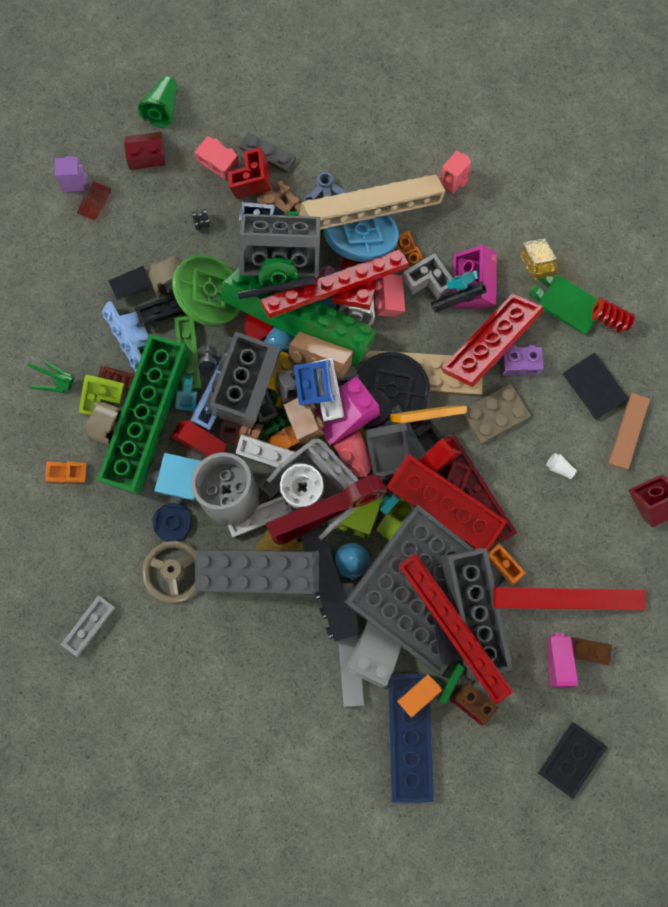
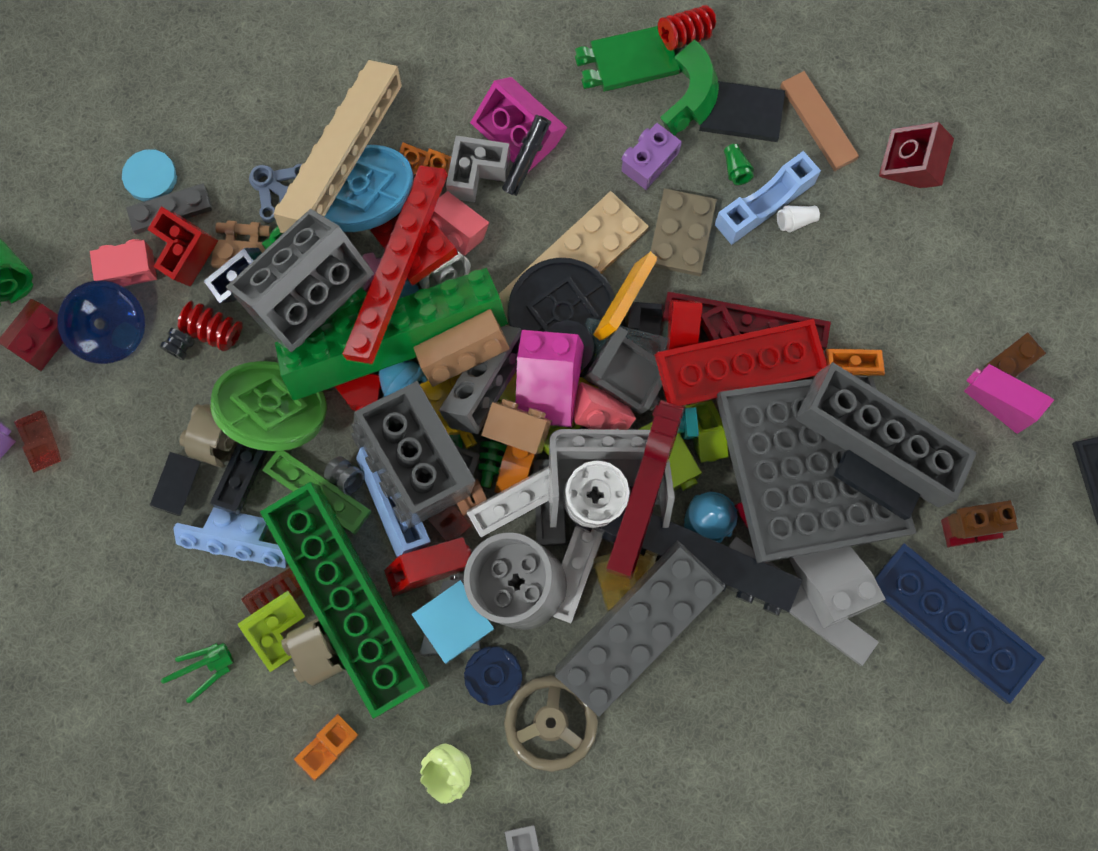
camera: 45 degrees left, 0 degrees up
teal plate [176,375,197,411] -> none
black bar [238,276,316,299] -> none
green plate [259,258,298,295] -> none
blue plate [294,360,335,406] -> none
white tile [312,358,344,421] -> none
orange slope [397,674,442,717] -> none
red tile [399,553,513,705] -> none
green tile [437,664,465,704] -> none
coral brick [440,151,472,194] -> none
red plate [442,294,544,387] -> none
teal plate [446,270,479,291] -> none
red tile [493,587,645,610] -> none
clear yellow brick [520,238,557,279] -> none
none -> clear blue dish [57,281,145,364]
none -> medium azure tile [122,150,177,202]
none -> red piece [178,300,243,351]
none -> yellowish green hair [420,744,472,804]
none -> green arch [660,39,719,136]
none -> light blue arch [715,151,821,245]
none -> green cone [724,144,754,185]

